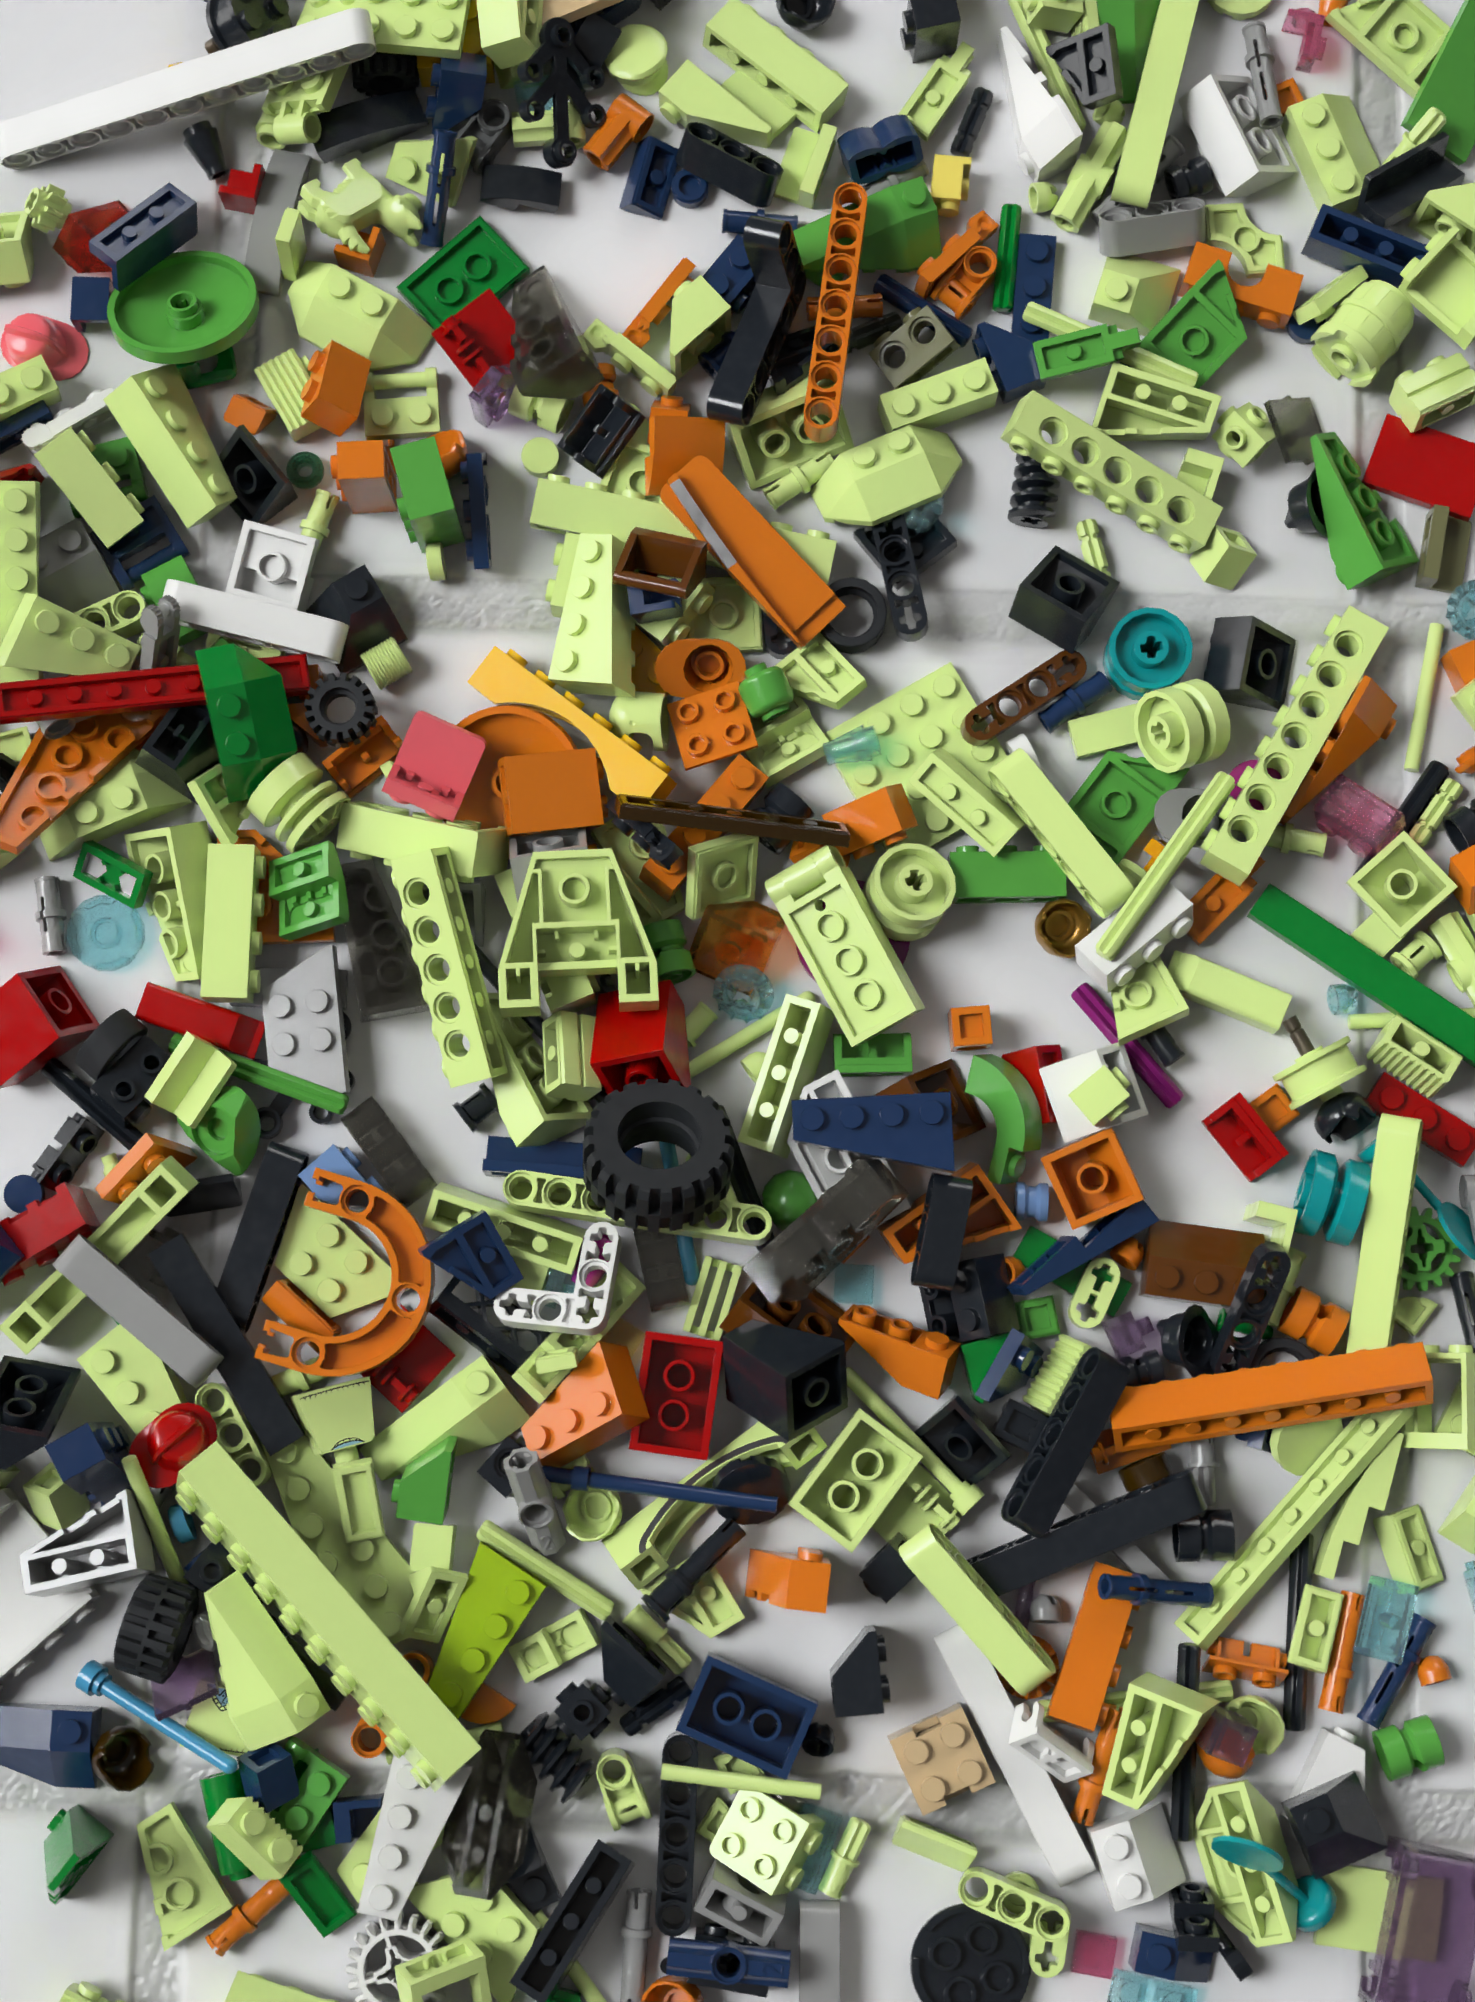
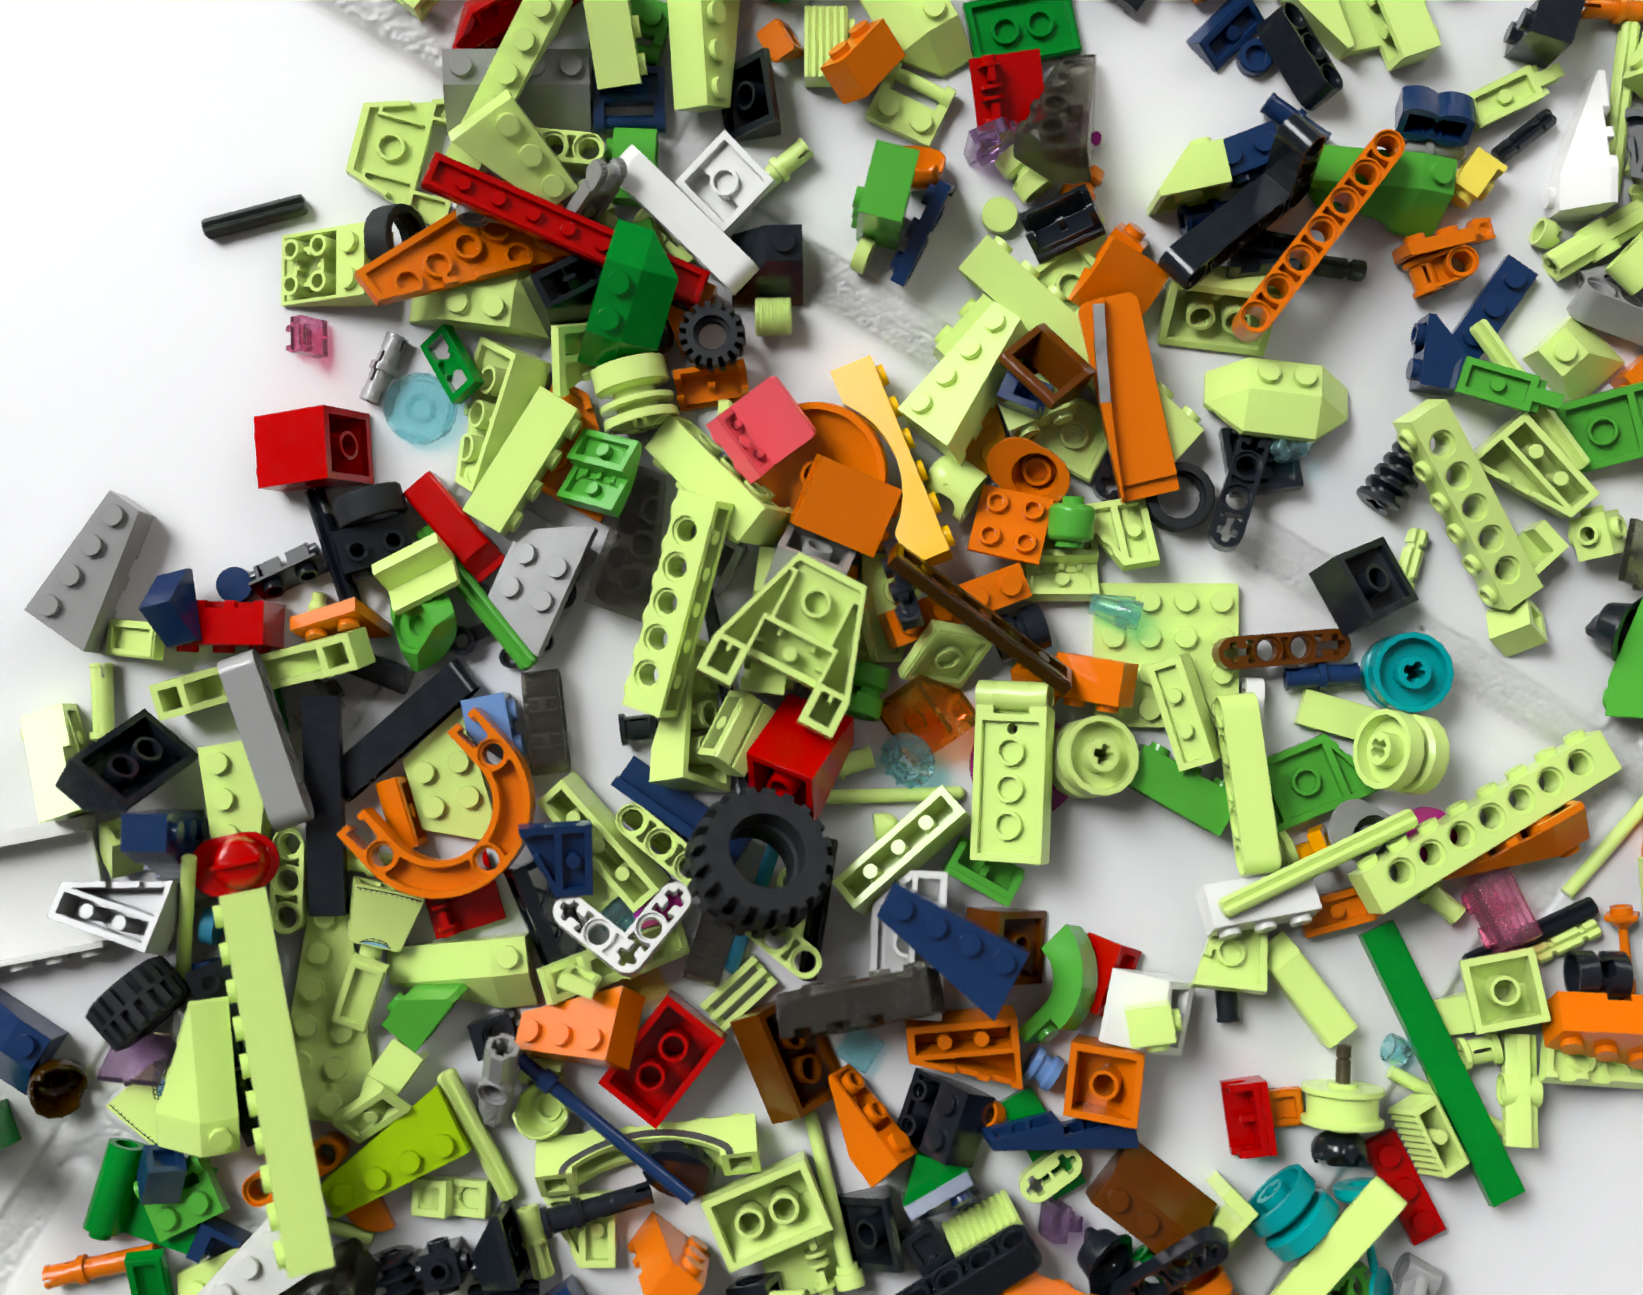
camera: 30 degrees right, 5 degrees up
dark azure piece [75,1660,238,1774] -> none
yellowish green wing [136,1801,235,1952] -> none
yellowish green brick [206,1796,303,1881] -> none
clear green plate [286,452,324,489] -> none
wedge [330,439,398,514] -> none
yellowish green hinge [583,318,677,397] -> none
orange hinge [622,257,696,349] -> none
black slope [722,1319,848,1442] -> none
yellowish green pin [762,449,834,510] -> none
bright green hair [762,1170,822,1233] -> none
yellowish green panel [774,123,838,209] -> none
orange pin [806,293,883,321] -> none
olive brick [868,305,960,389] -> none
dark blue axle [873,274,973,348] -> none
yellowish green brick [877,357,999,434] -> none
black beam [911,1172,973,1292] -> none
orange brick [947,1005,993,1052] -> none
green axle [992,203,1022,313] -> none
bright green tile [1015,1295,1061,1339] -> none
pearl gold hair [1035,898,1092,958] -> none
magenta axle [1071,982,1184,1108] -> none
orange hinge [1109,1237,1144,1271] -> none
black wheel [1117,1349,1165,1387] -> none
black slope [1203,616,1296,712] -> none

